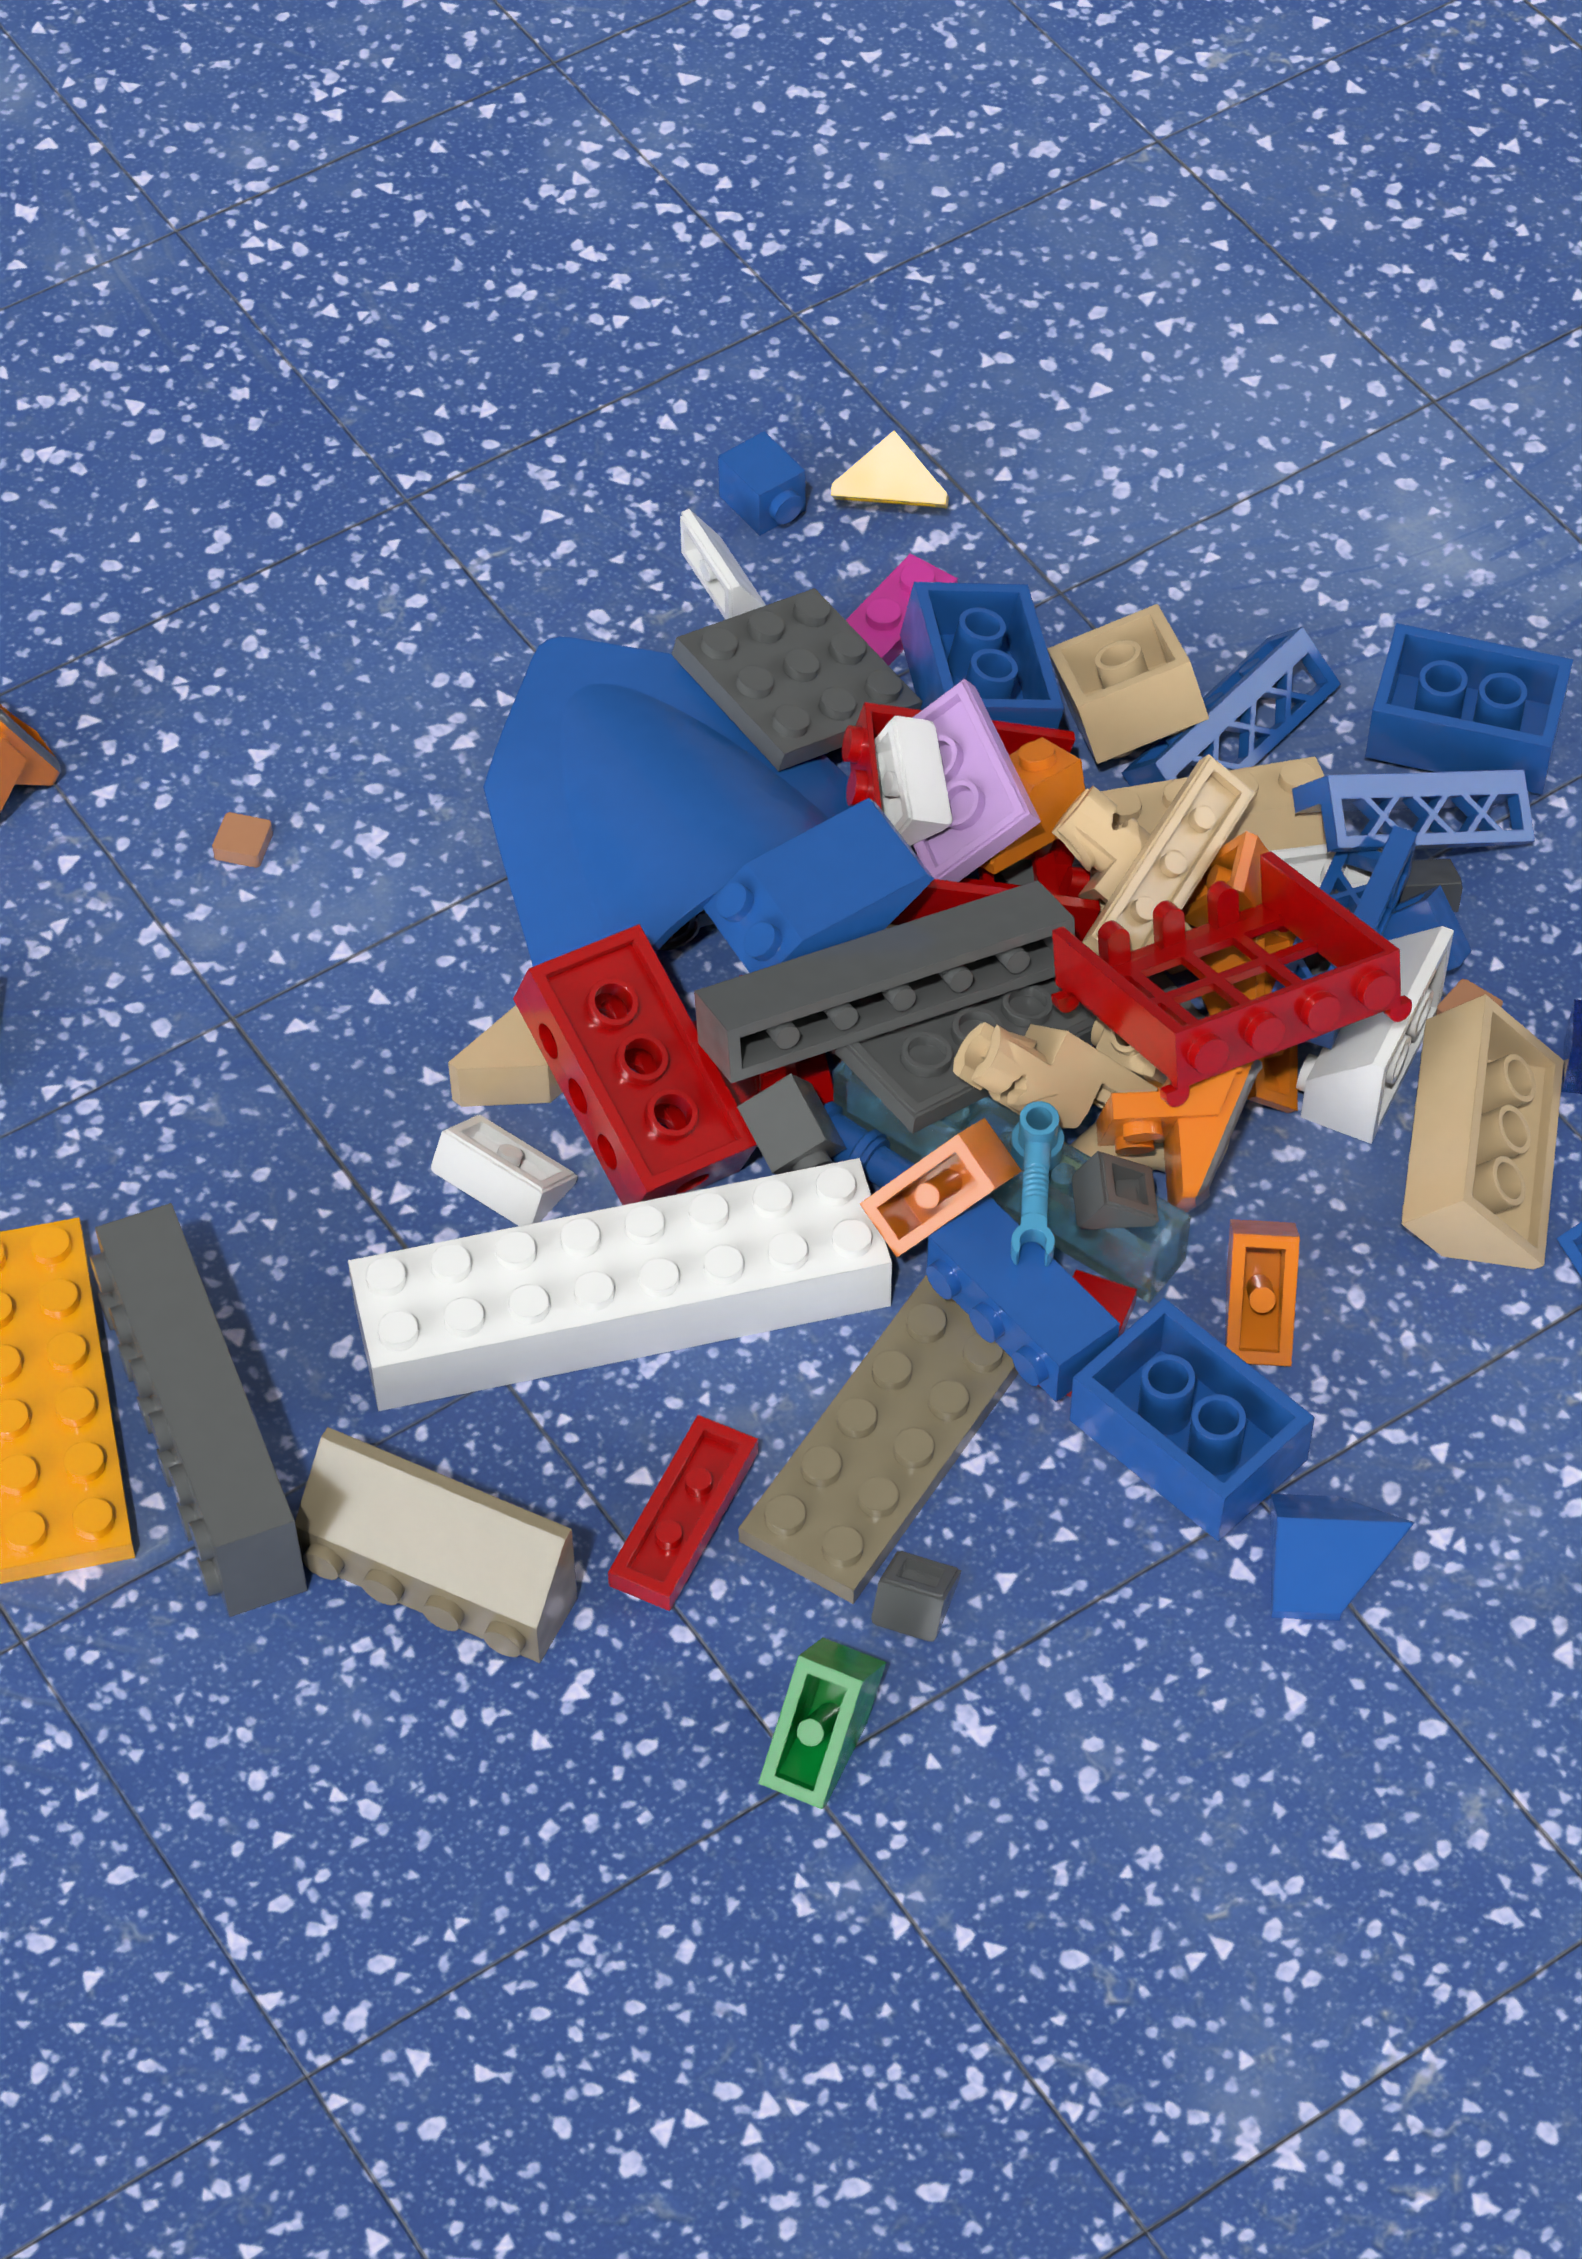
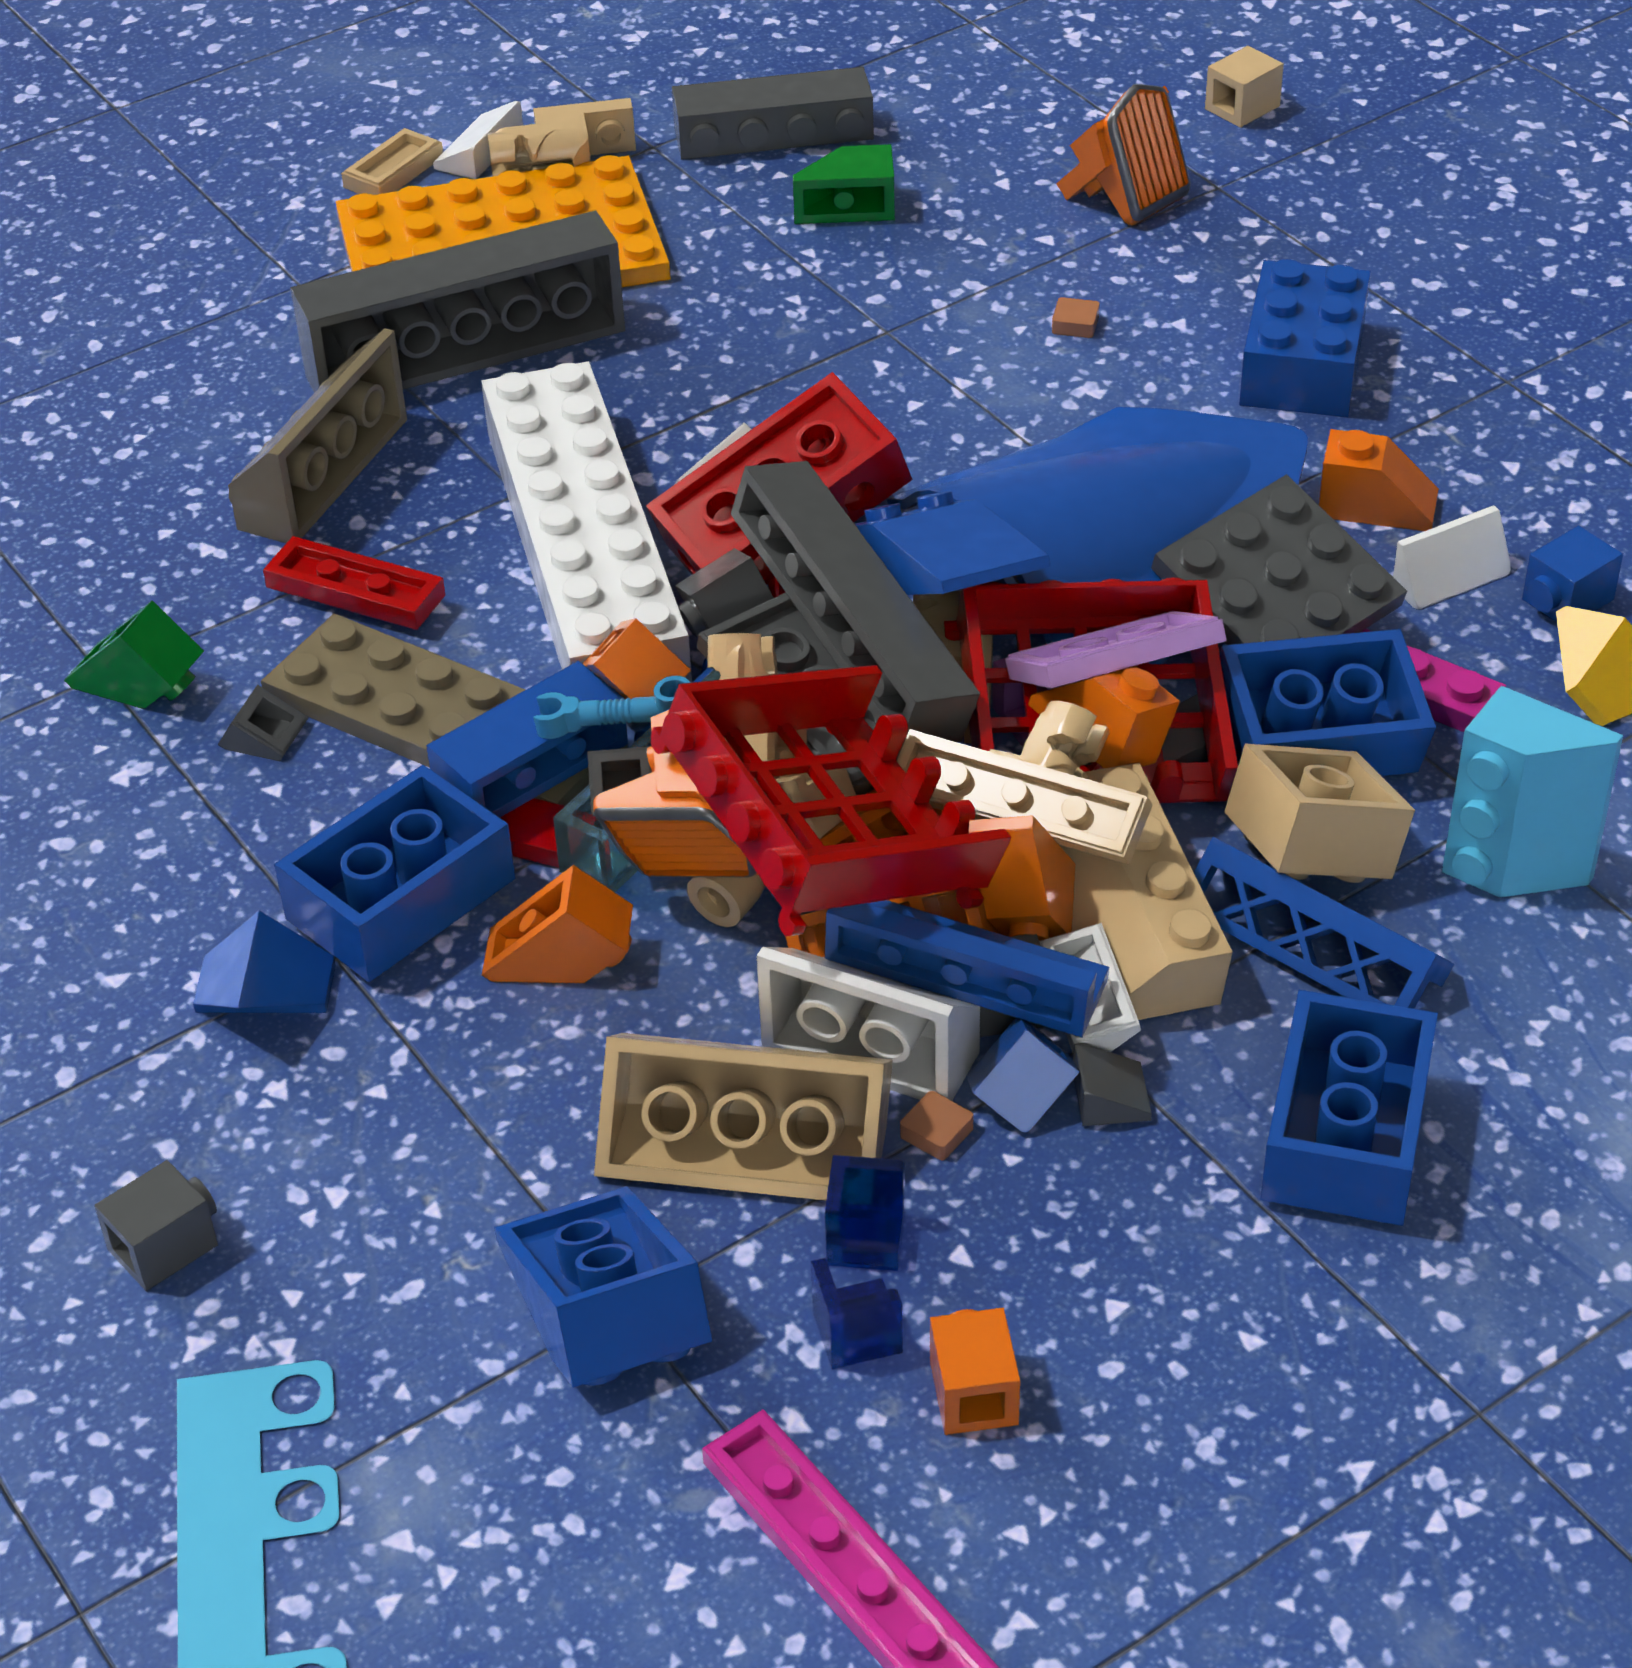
camera: 90 degrees right, 10 degrees down
white slope [874,715,953,846] -> none
fence [1292,770,1535,852] -> none
none -> blue brick [1239,259,1371,417]
none -> orange slope [1319,429,1439,531]
none -> medium azure slope [1442,686,1623,898]

